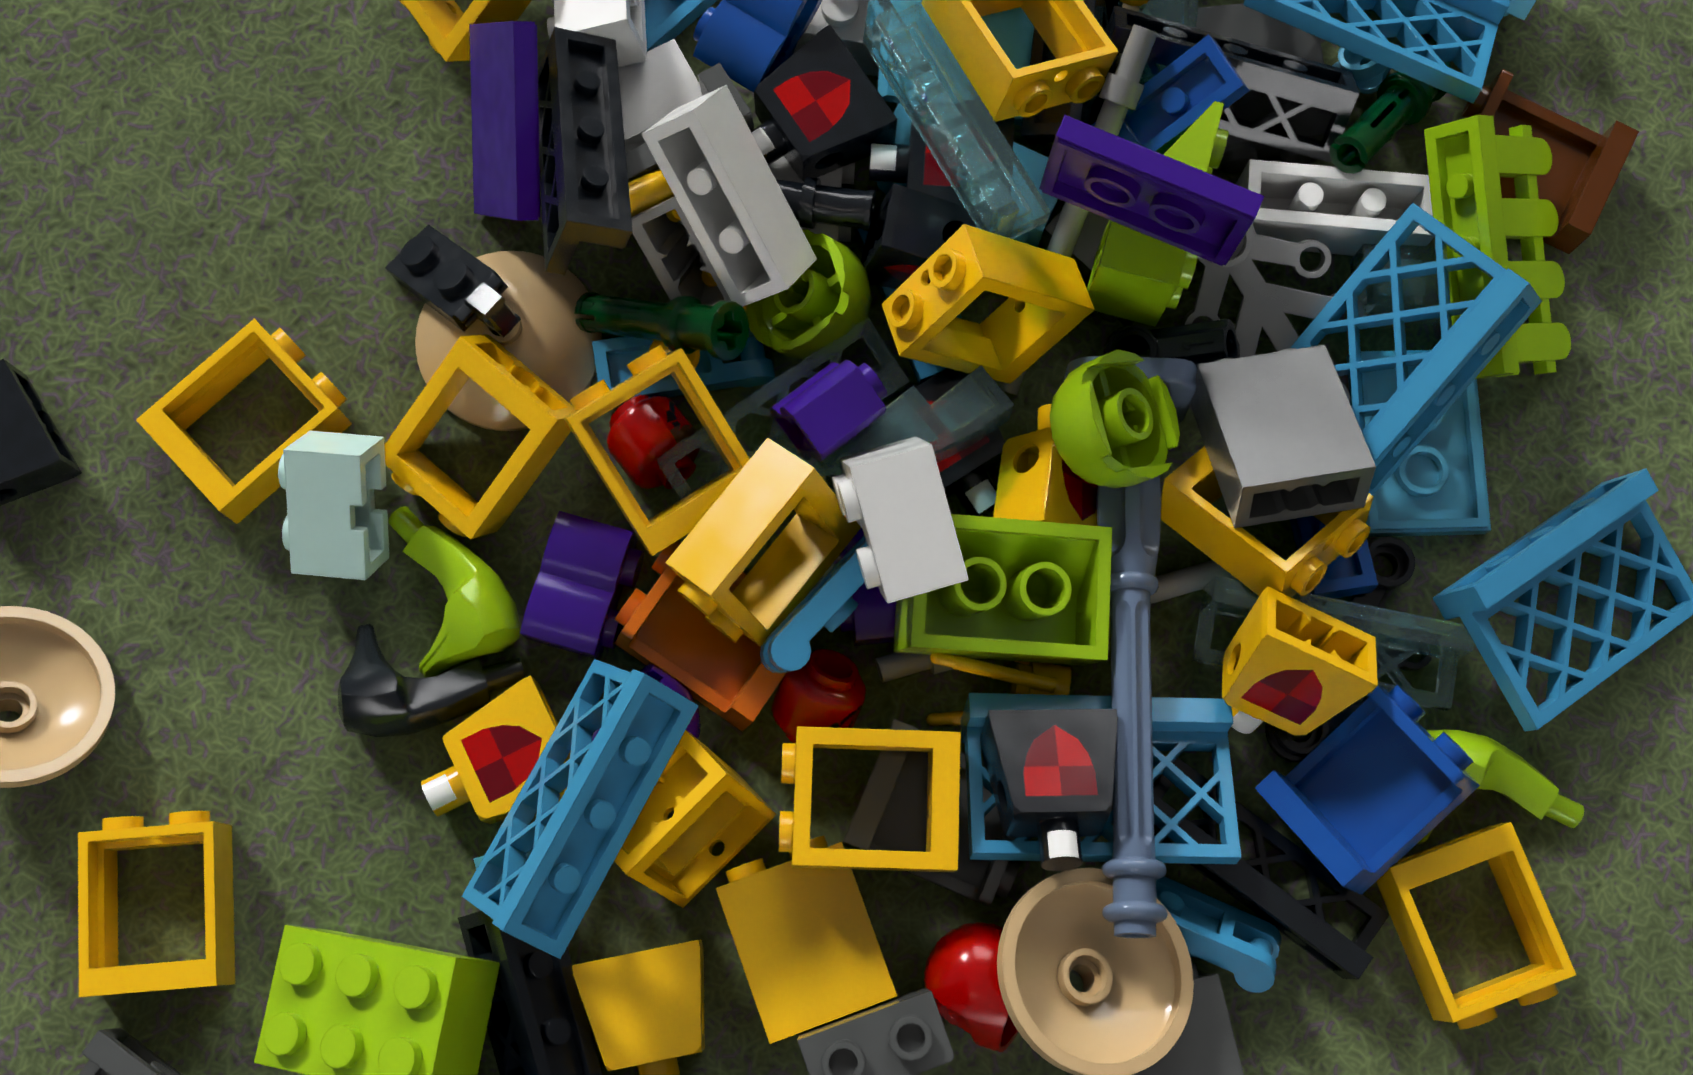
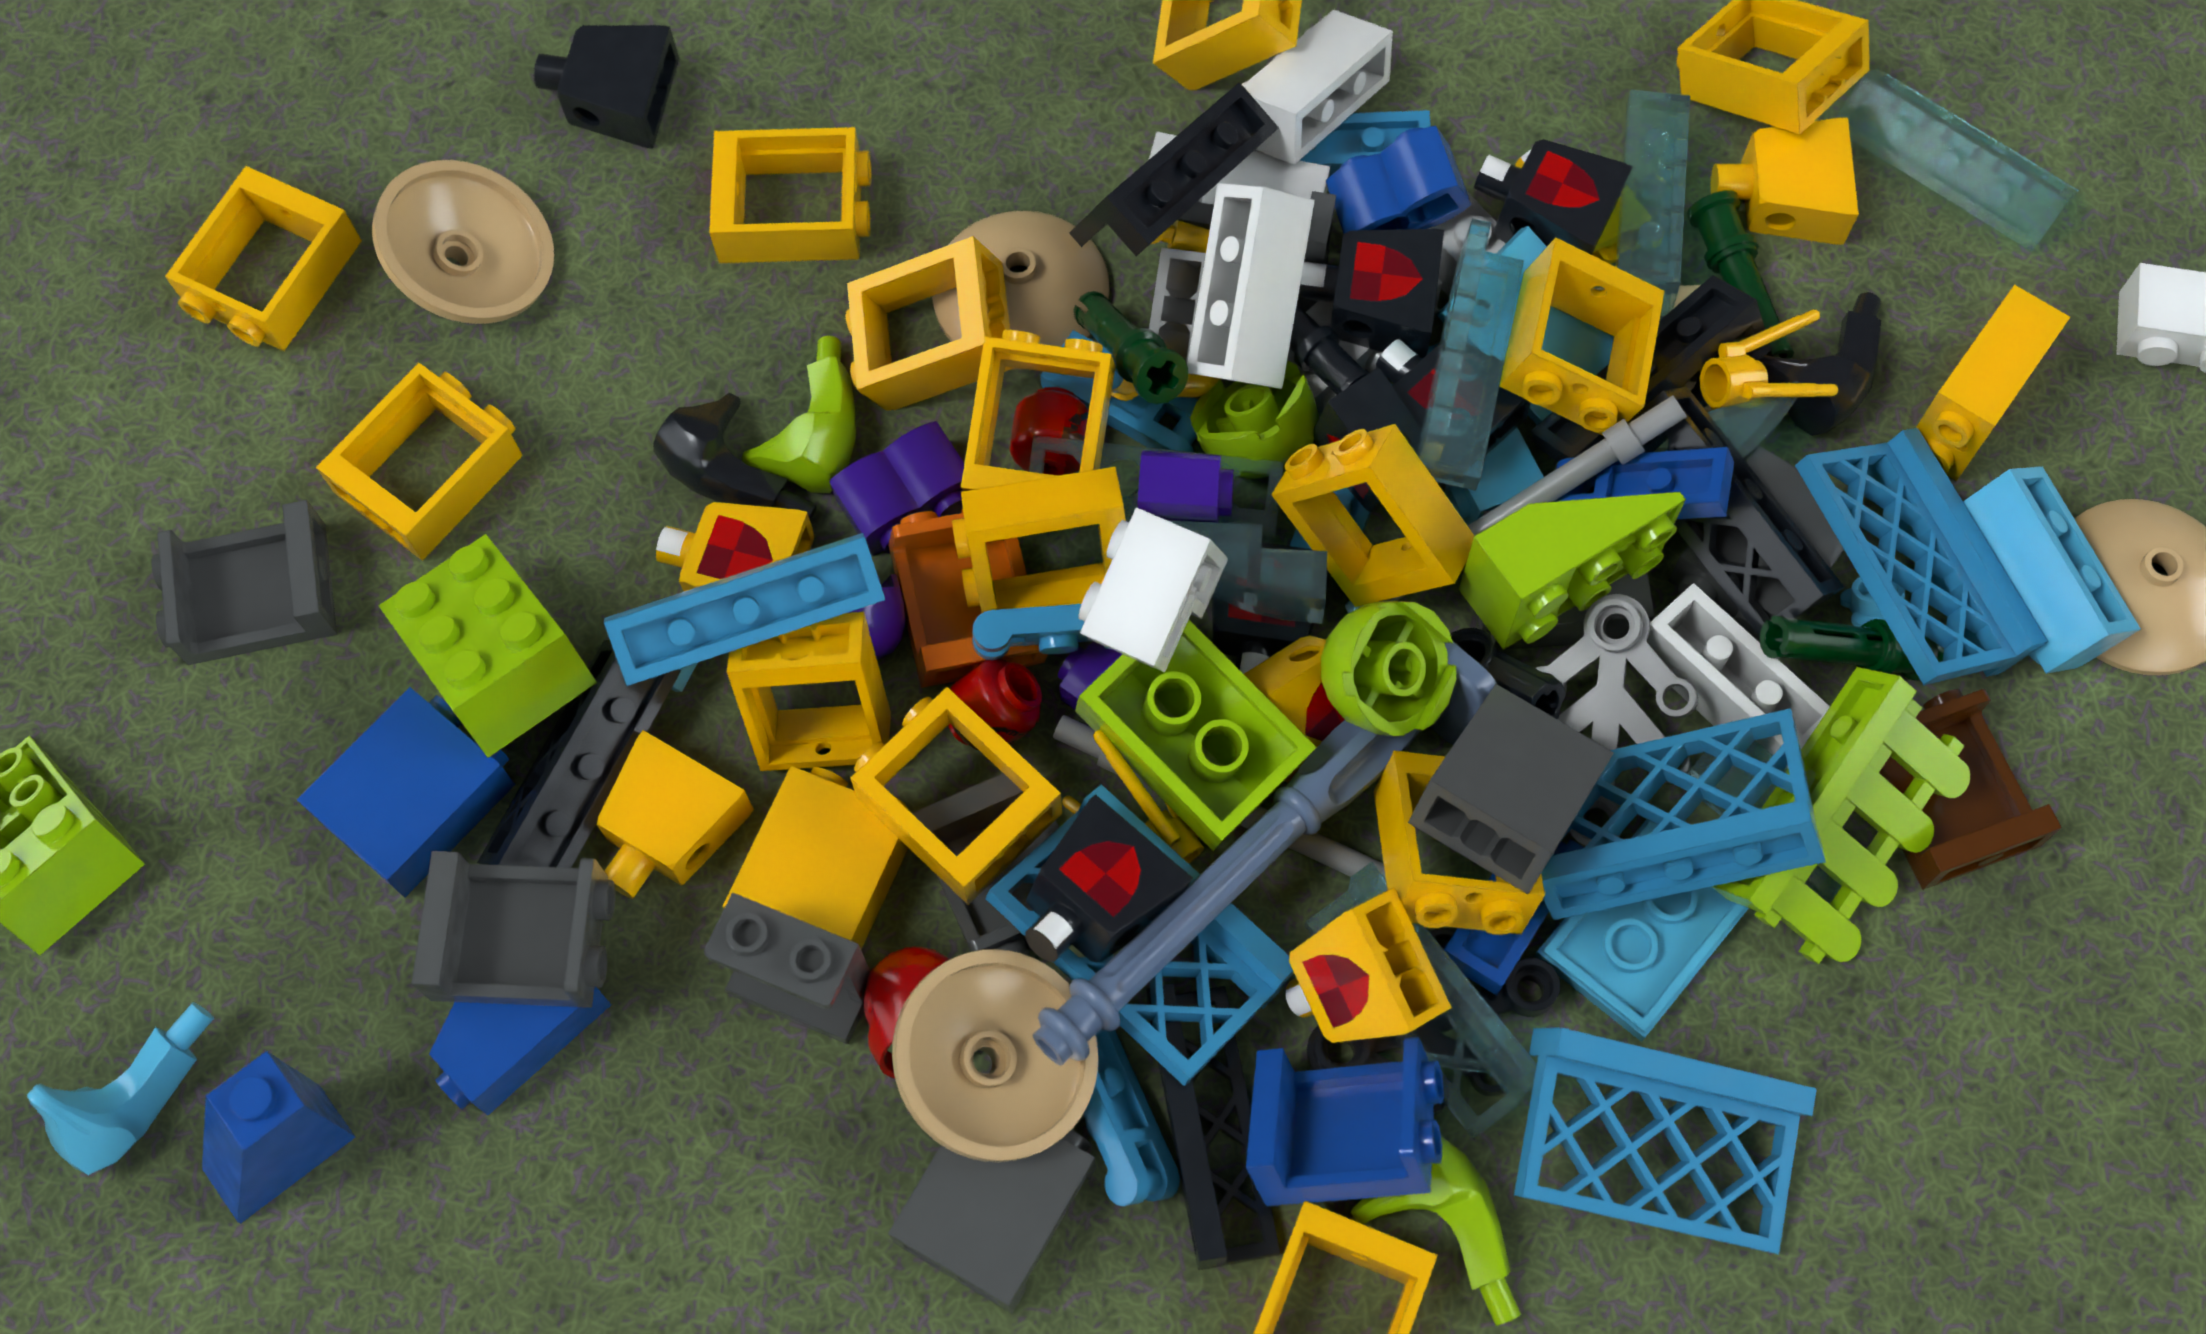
camera: 50 degrees right, 10 degrees down
light aqua brick [278,431,389,580] -> none
black hinge [385,224,521,338] -> none
dark purple tile [469,21,540,221] -> none
dark purple tile [1039,115,1264,266] -> none

